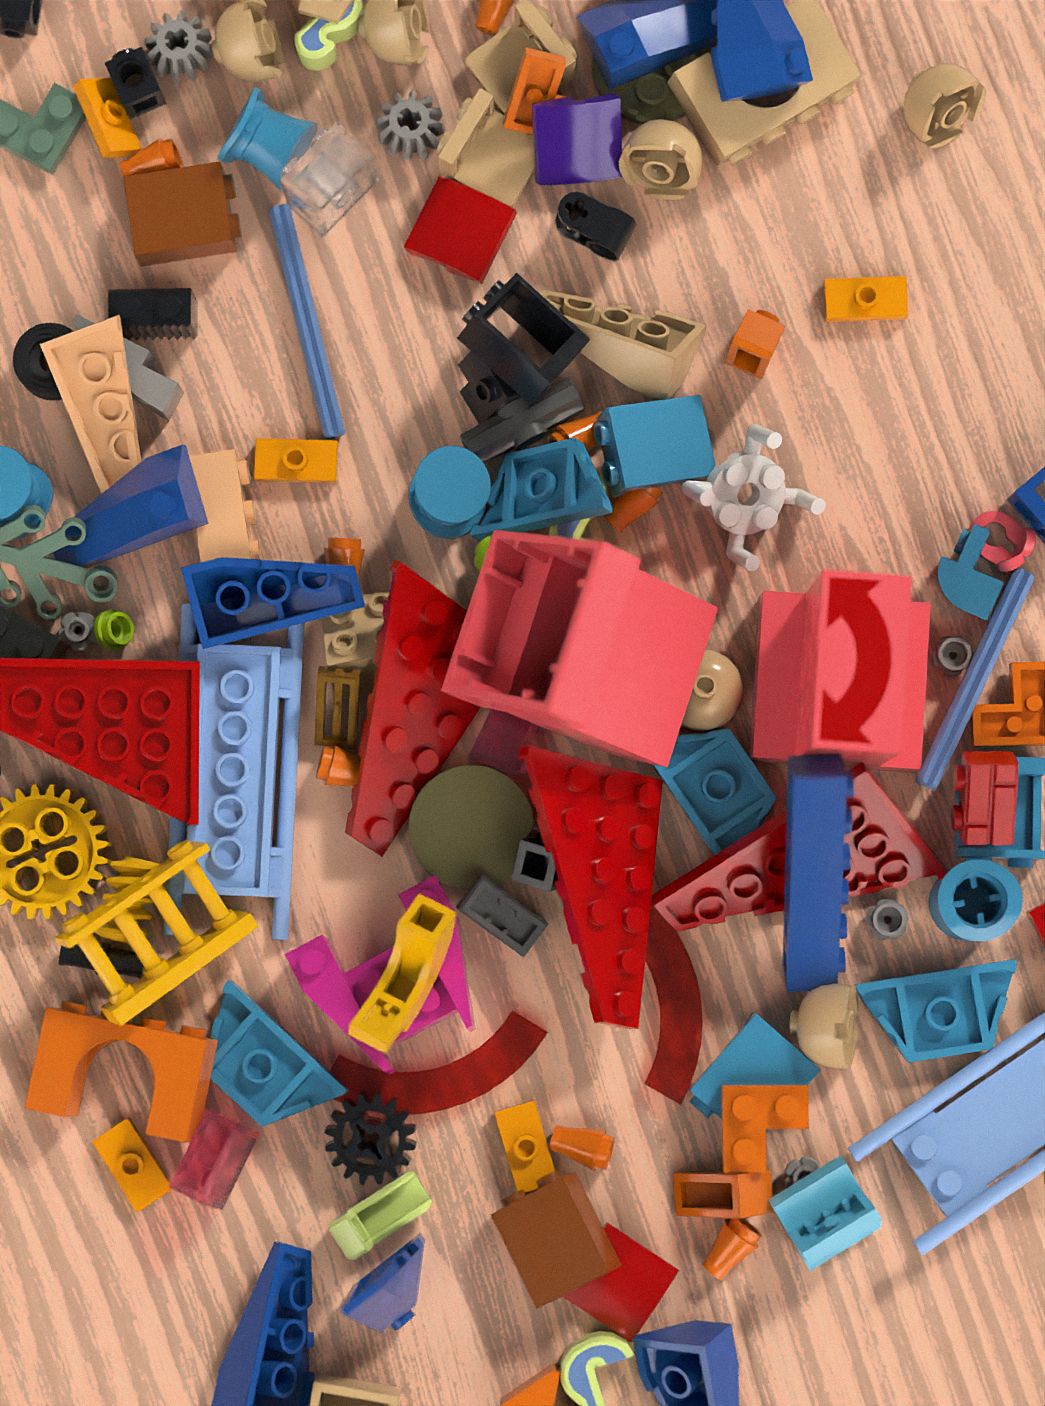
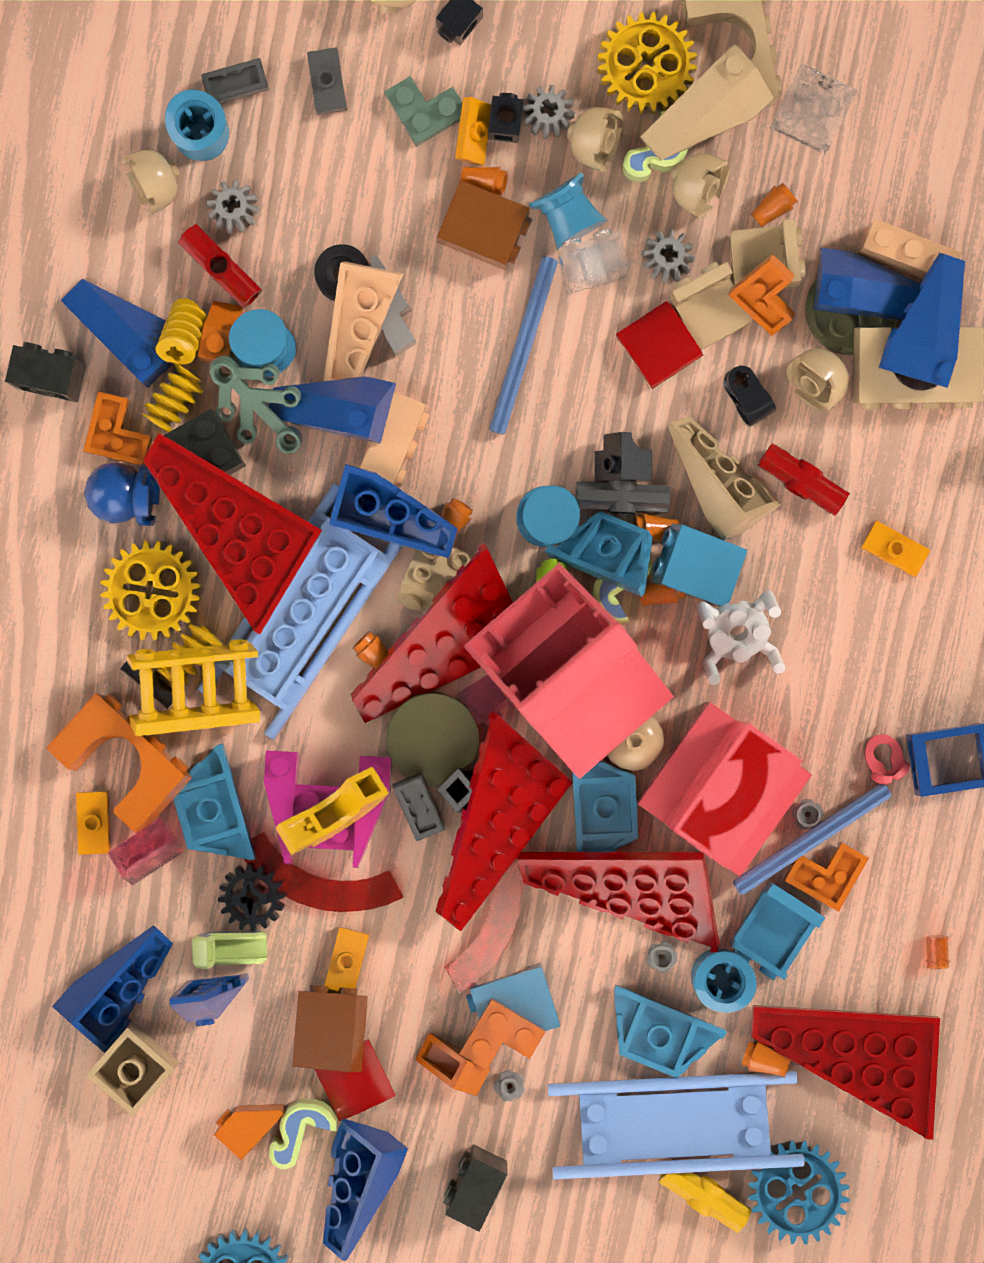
camera: 30 degrees right, 5 degrees up
light grey plate [58,611,97,651] -> none
lime plate [94,609,134,651] -> none
black brick [108,288,198,341] -> none
light orange plate [254,438,339,483] -> none
pearl gold tile [314,666,361,749] -> none
black window [457,273,590,405] -> none
dark purple slope [532,93,623,185] -> none
orange cone [550,1125,615,1171] -> none
orange cone [702,1218,762,1280] -> none
orange slope [725,309,785,380] -> none
medium azure bracket [768,1155,883,1271] -> none
blue brick [782,754,854,992] -> none
tan cylinder [790,983,858,1069] -> none
dark azure brick [938,524,1005,620] -> none
red brick [951,751,1019,845] -> none
none -> pearl dark grey brick [443,1145,508,1232]
none -> red piece [757,443,850,516]

